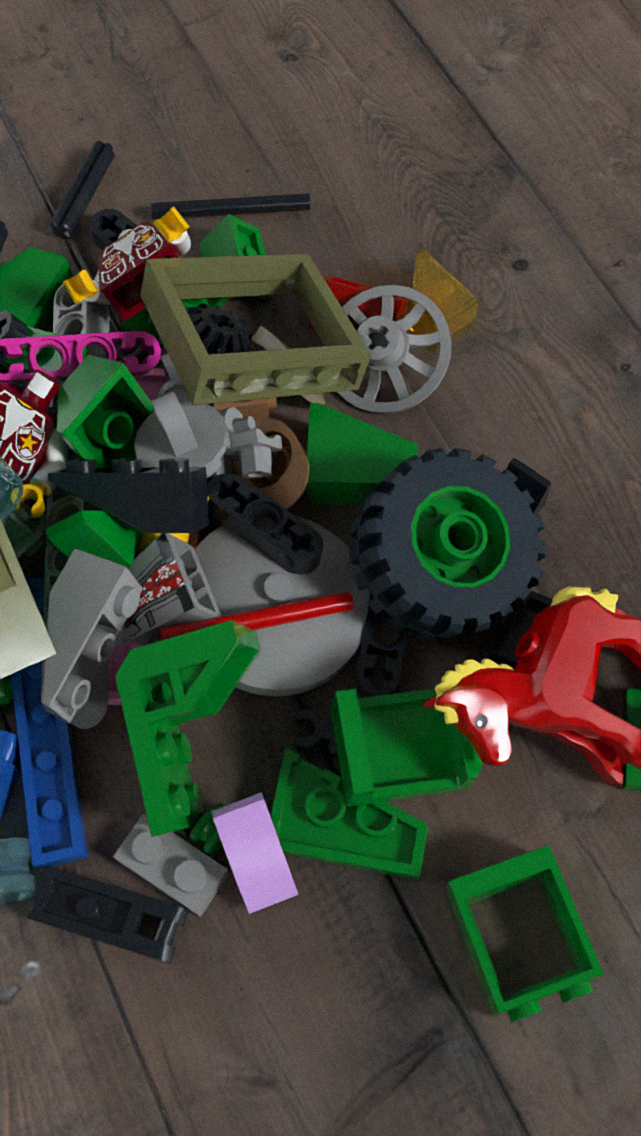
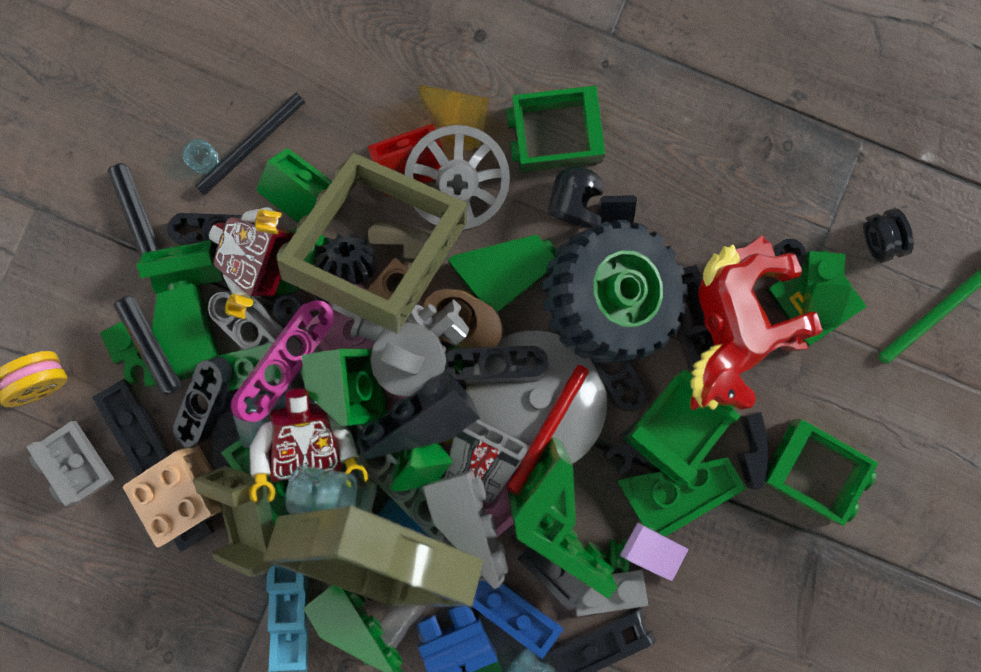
camera: 45 degrees left, 20 degrees up
none -> green panel [136,240,223,293]
none -> clear light blue bush [183,139,218,174]
none -> green window [506,85,605,172]
none -> black plate [517,546,591,610]
none -> black helmet [547,167,604,229]
none -> black slope [737,412,768,490]

